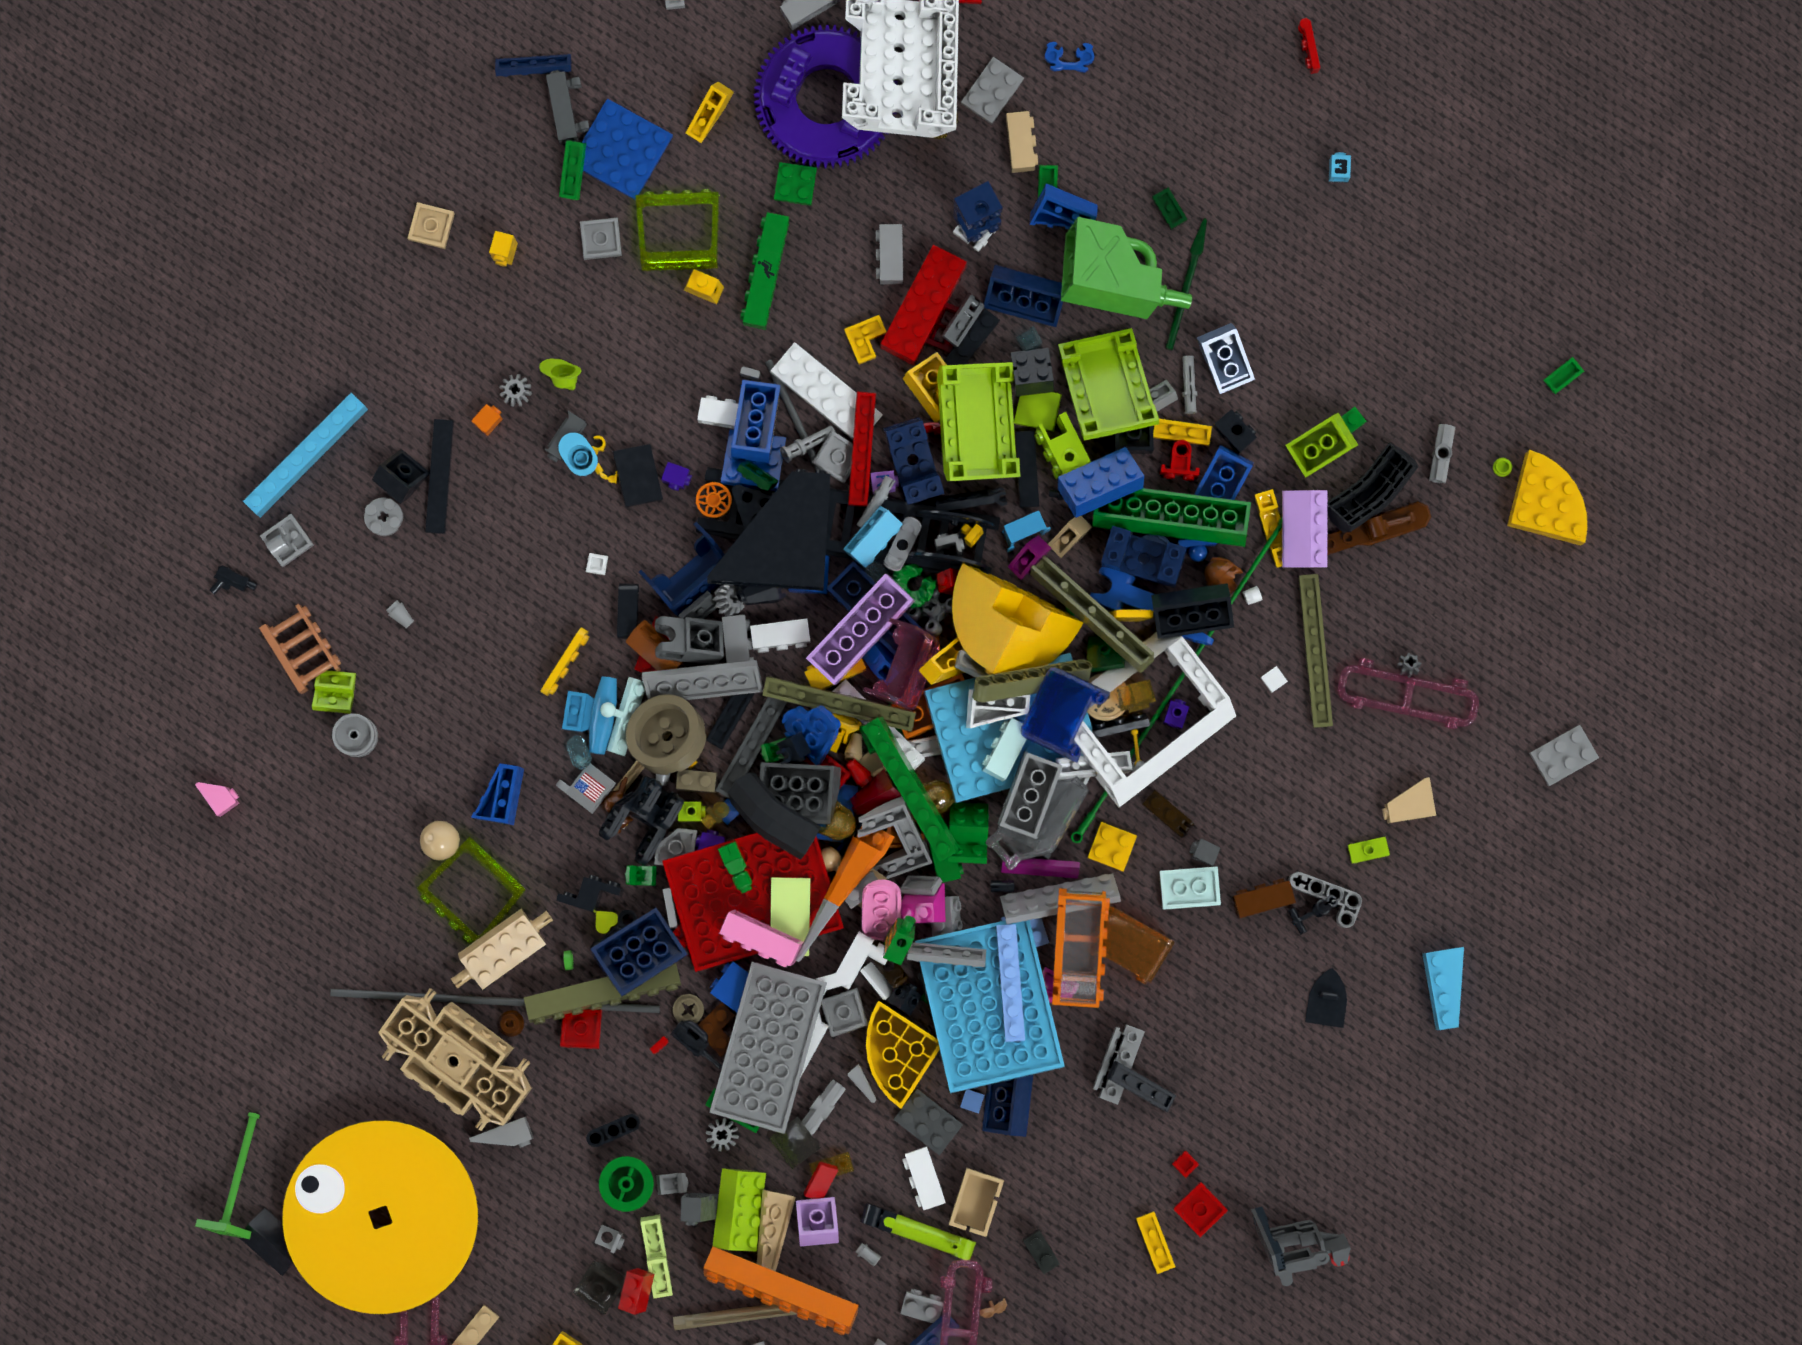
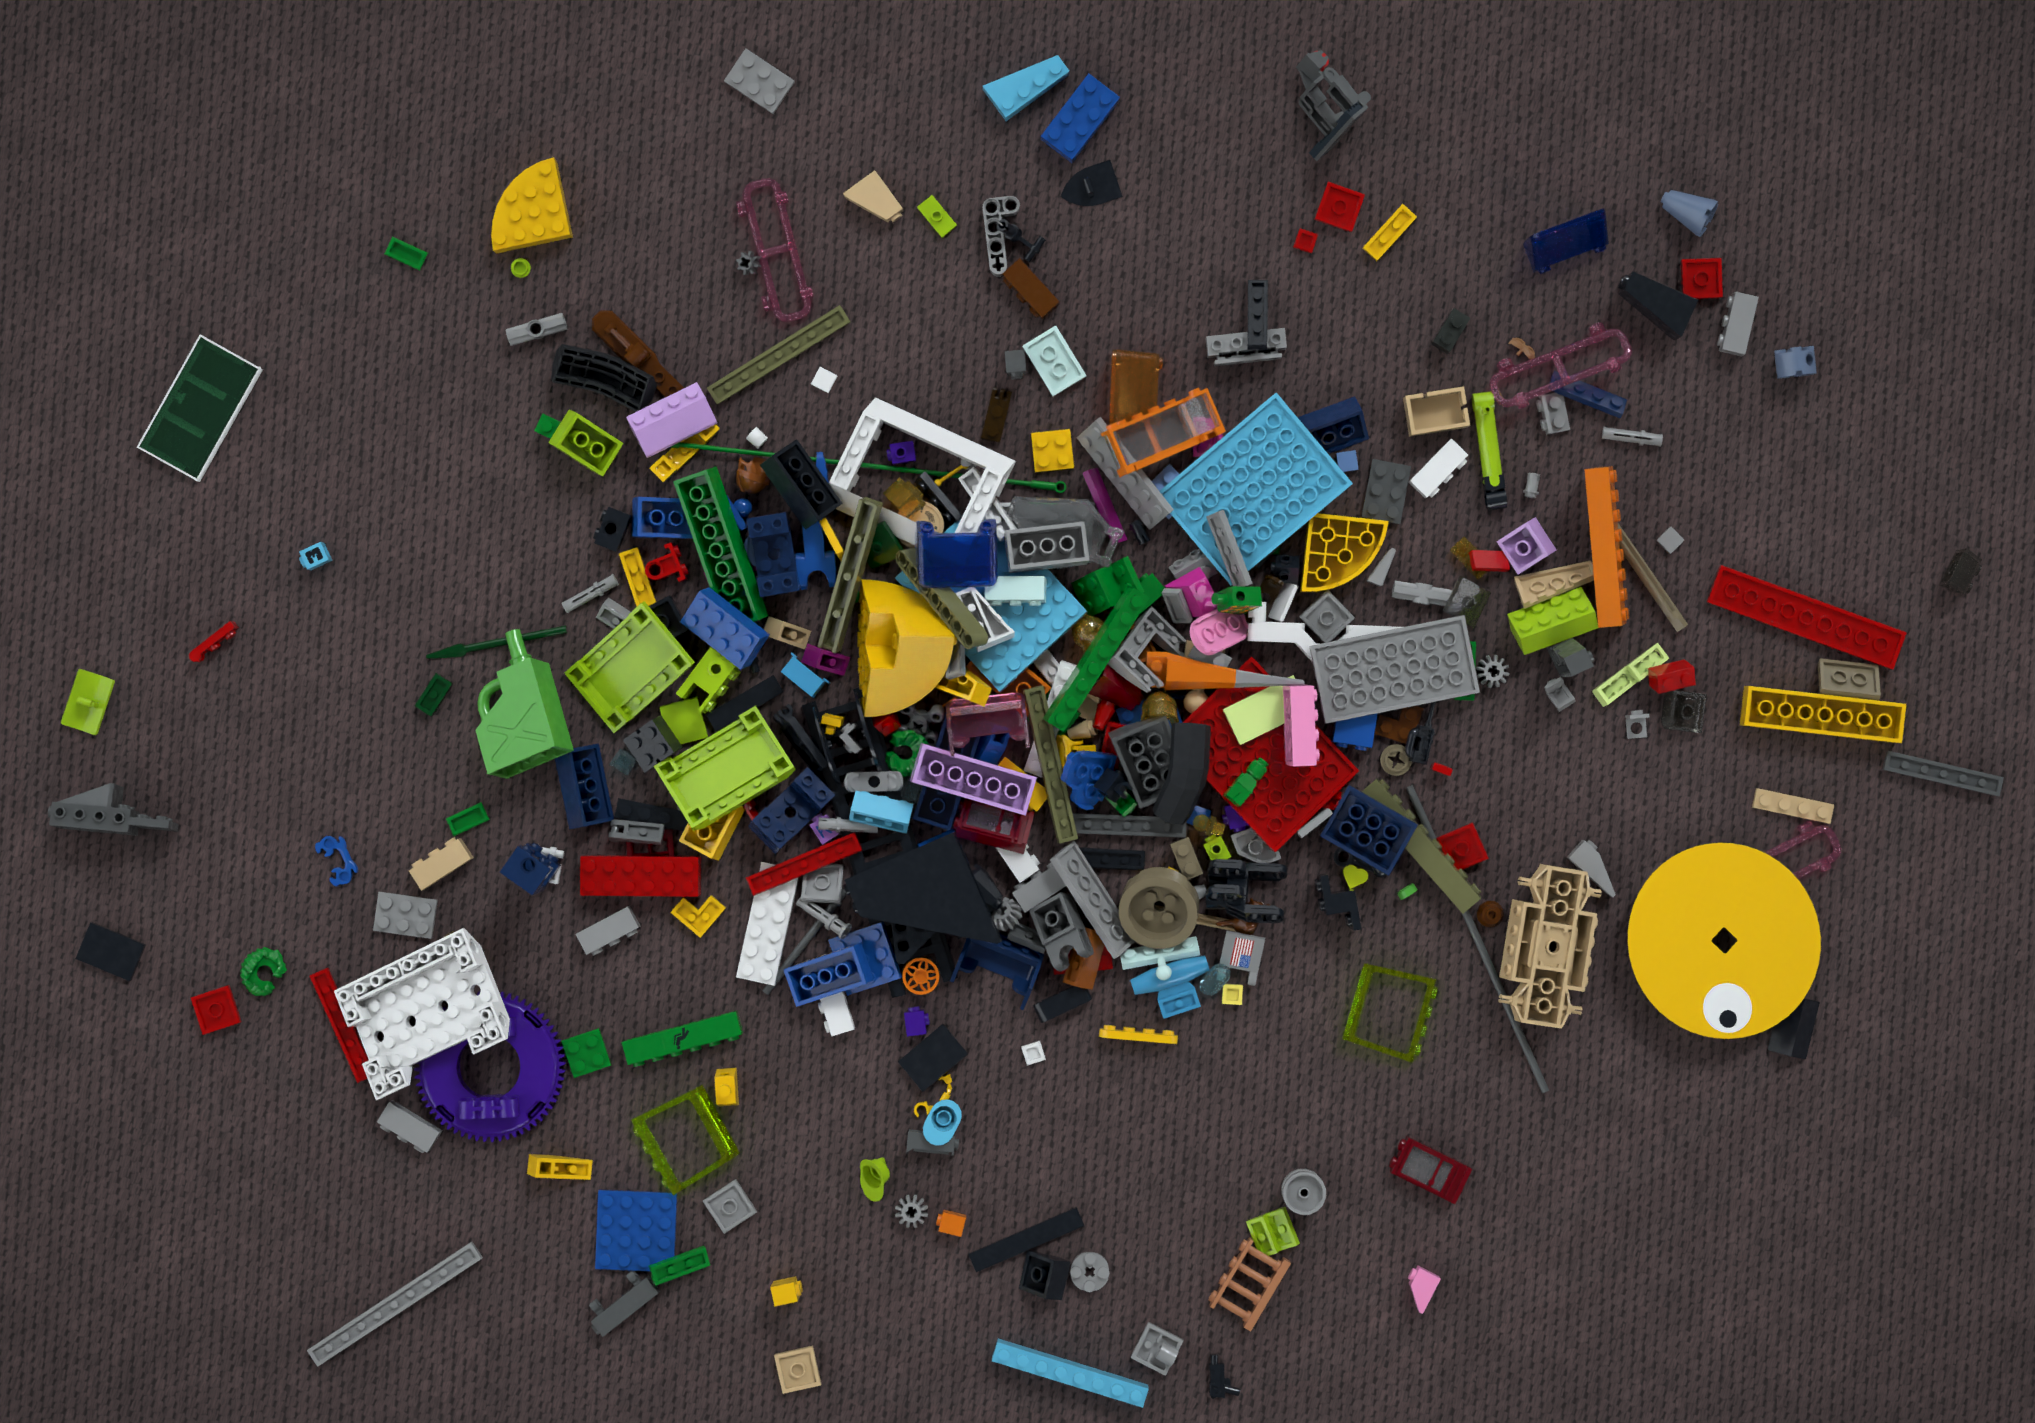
camera: 115 degrees left, 5 degrees up
bright green tile [195,1112,260,1239] -> none
light grey cone [386,600,414,628] -> none
tan piece [420,821,460,860] -> none
tan brick [451,908,553,990] -> none
blue wedge [471,764,524,825] -> none
dark blue plate [495,54,572,77] -> none
black beam [586,1114,641,1147] -> none
green piece [599,1156,654,1212] -> none
green bracket [625,865,656,886] -> none
dark green plate [737,460,779,491] -> none
light grey tile [740,366,761,381] -> none
light blue plate [996,924,1025,1043] -> none
blue wedge [1029,184,1098,229] -> none
sand blue slope [1197,323,1255,394] -> none
none -> clear green door [137,335,263,482]
none -> dark red door [953,798,1035,854]
none -> blue brick [1041,73,1120,163]
none -> light yellow plate [1222,984,1243,1005]
none -> dark red door [1388,1136,1472,1204]

